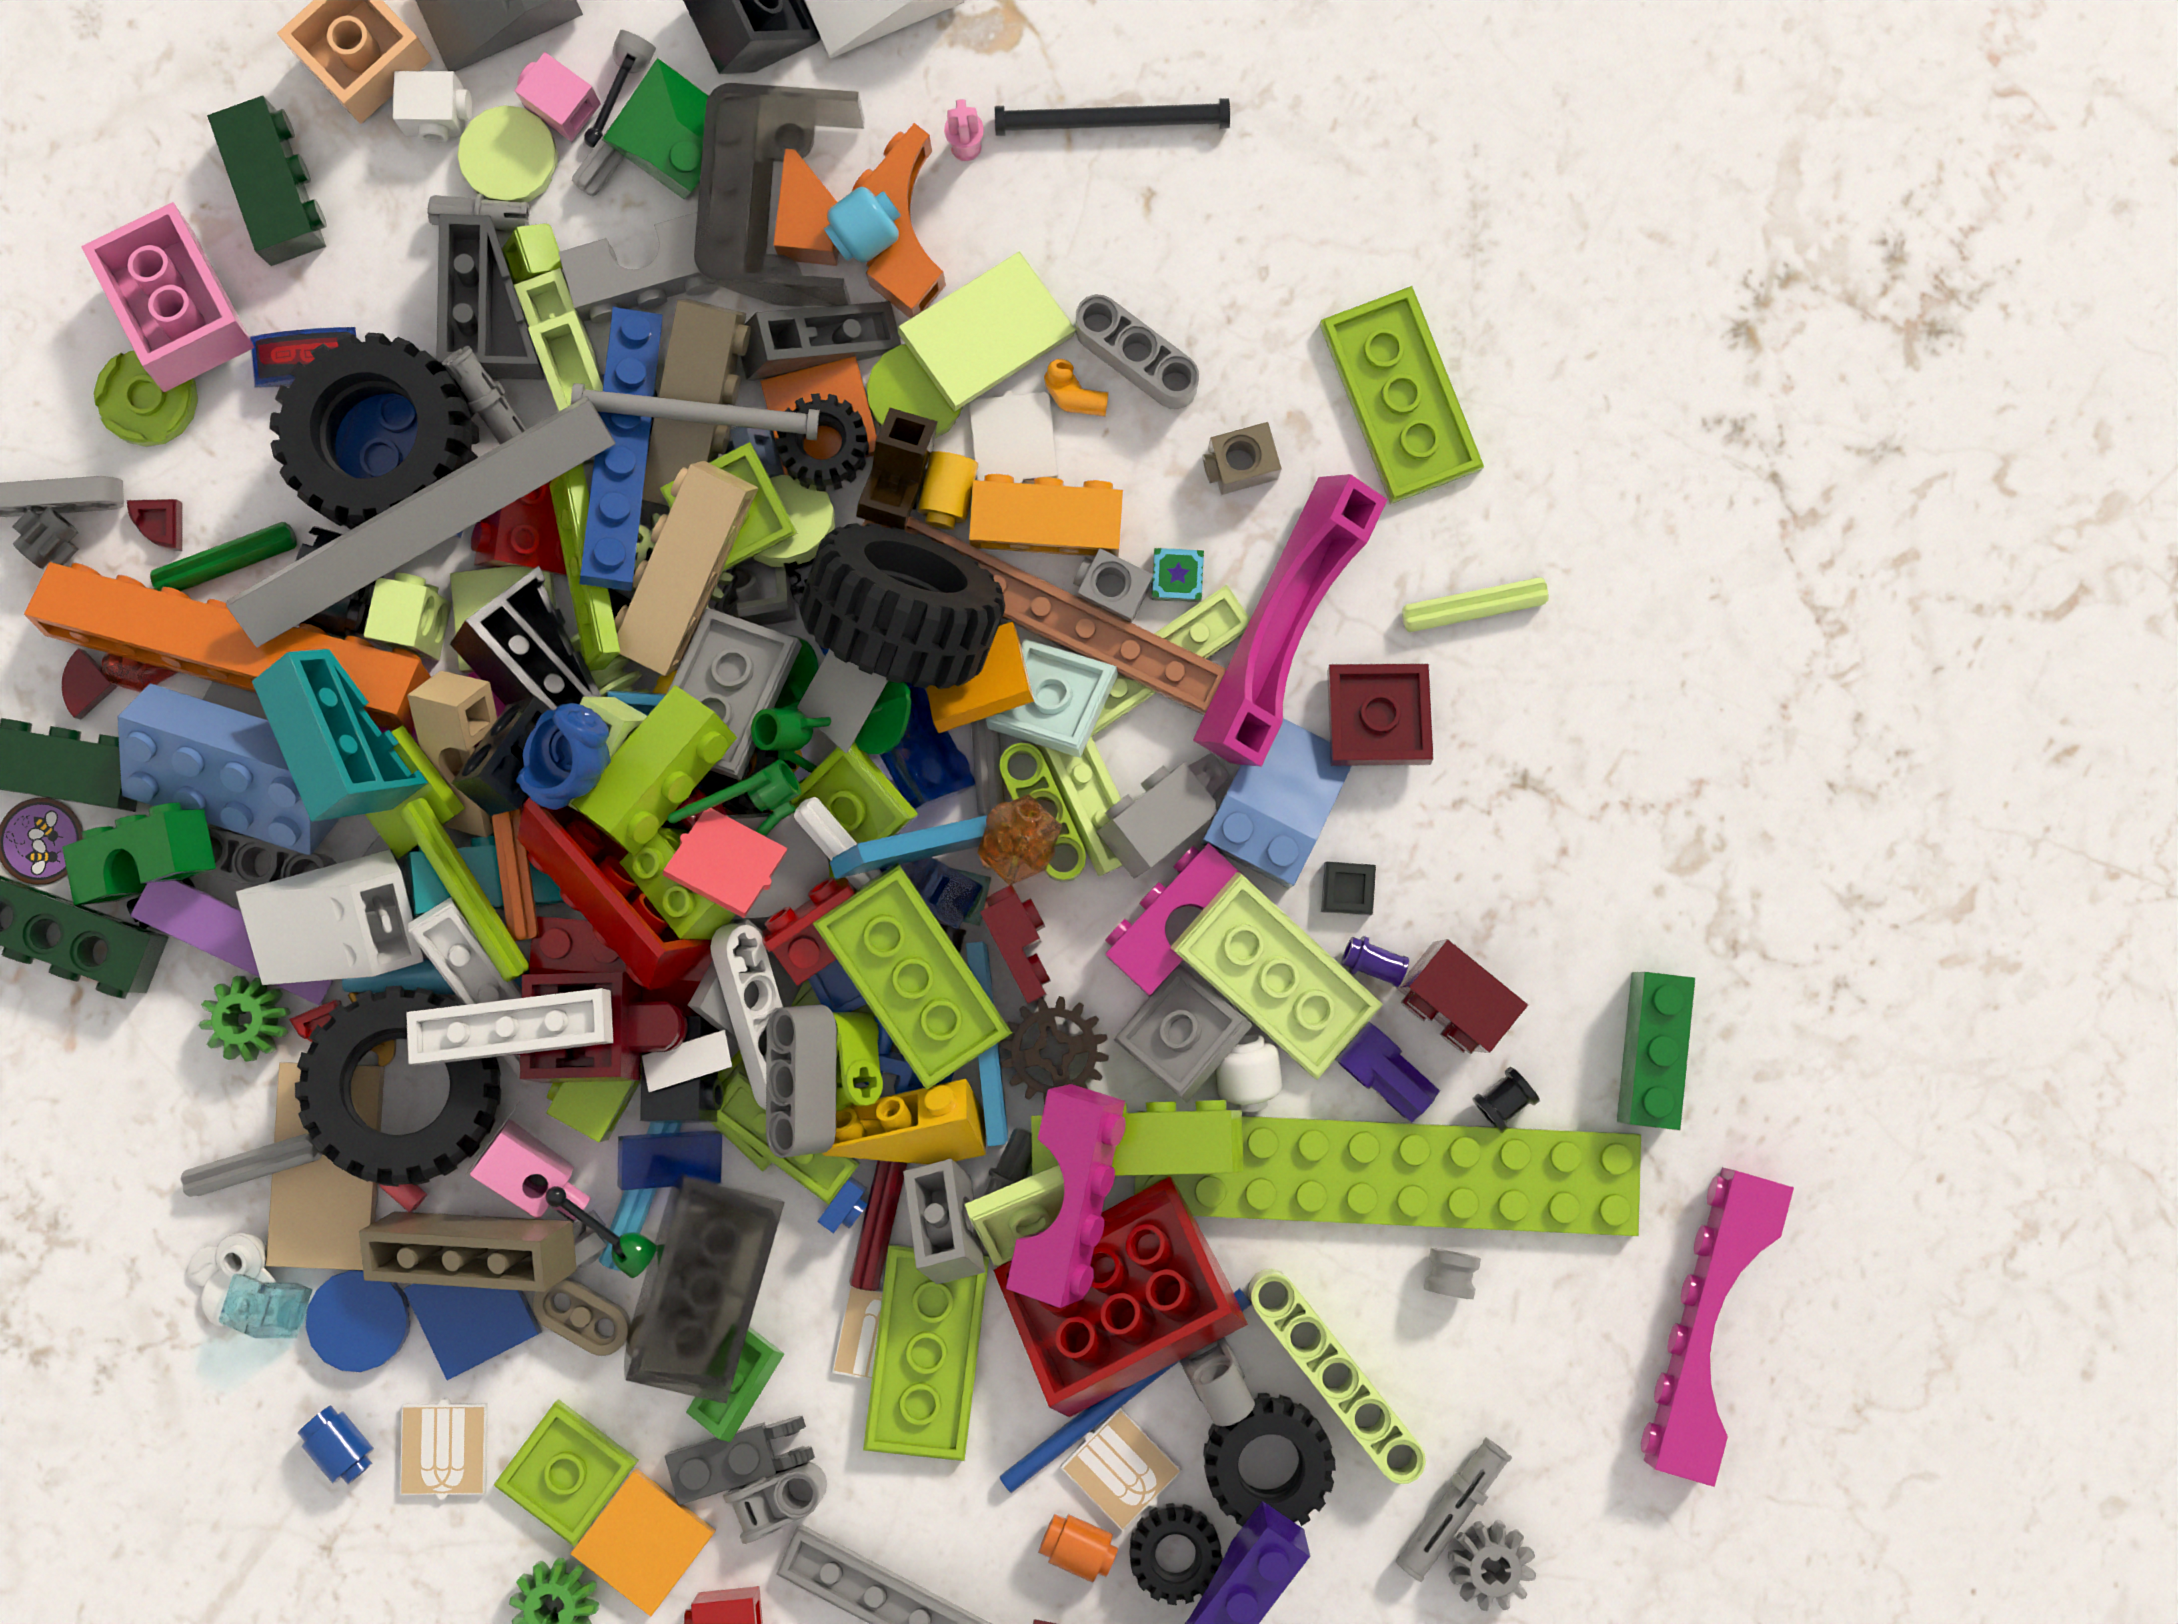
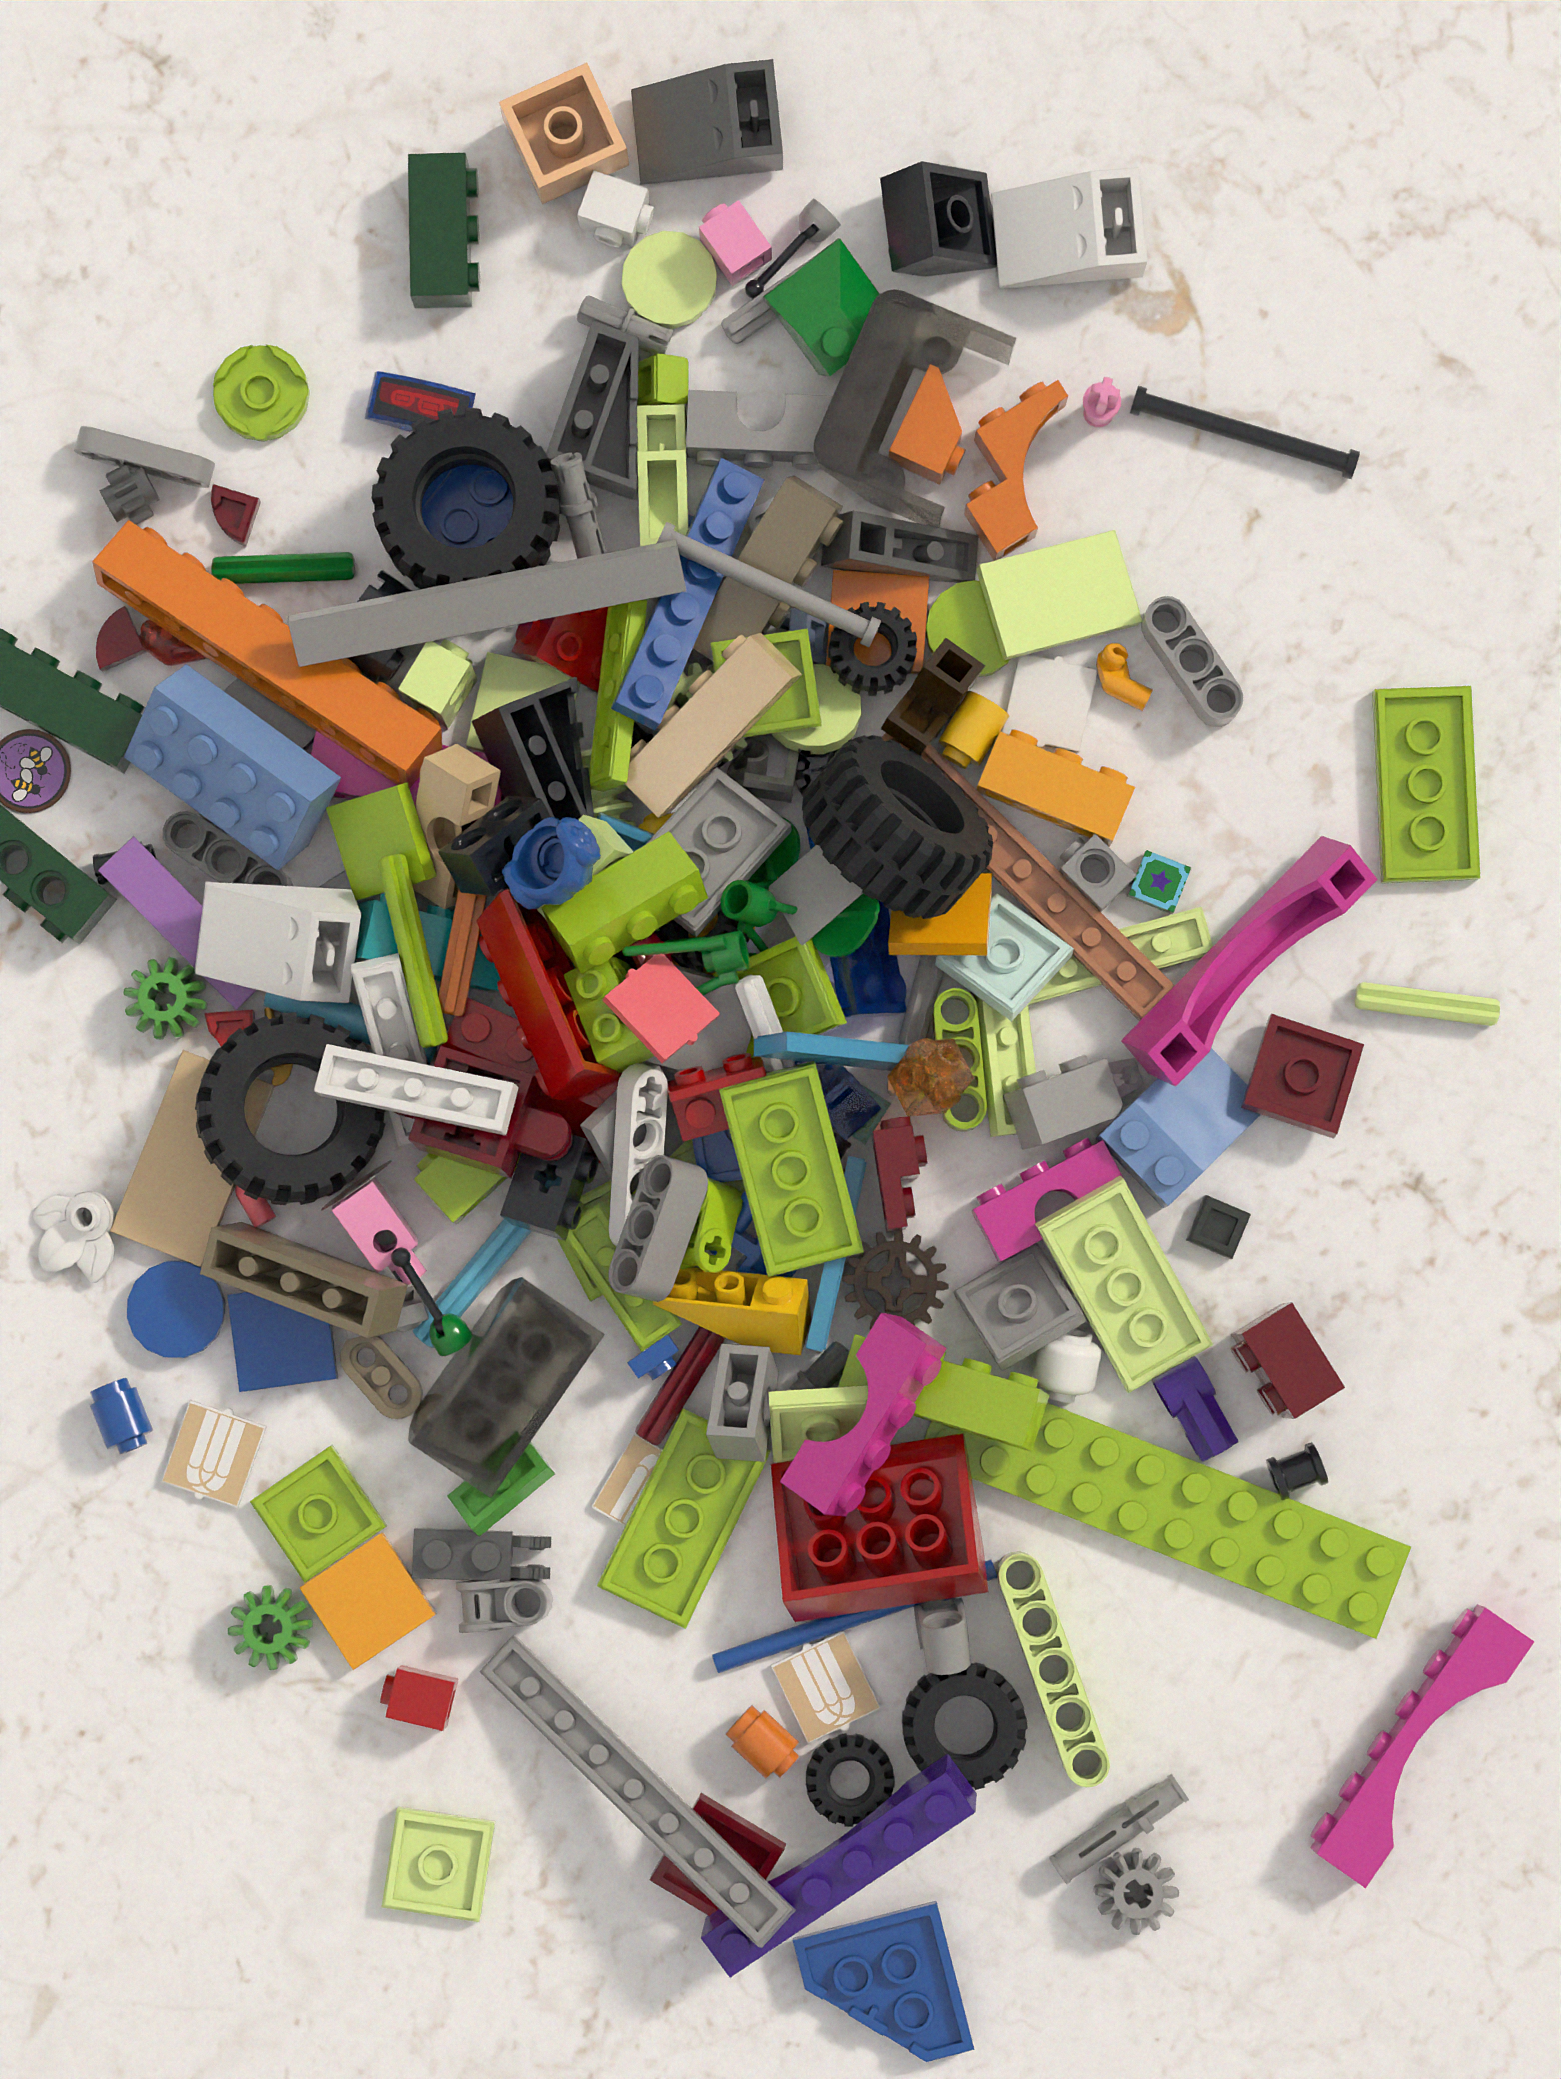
camera: 25 degrees right, 0 degrees up
green arch [62,803,216,906] -> none
bright pink brick [81,202,255,392] -> none
light grey axle [180,1134,323,1197] -> none
clear light blue bracket [219,1274,313,1339] -> none
teal wedge [252,649,428,822] -> none
clear blue tile [617,1130,722,1190] -> none
white sticker [642,1030,732,1092] -> none
medium azure head [824,187,901,263] -> none
dark tan brick [1202,422,1282,495] -> none
dark purple pin [1341,936,1409,987] -> none
light grey wheel [1424,1248,1481,1299] -> none
green brick [1617,972,1695,1130] -> none

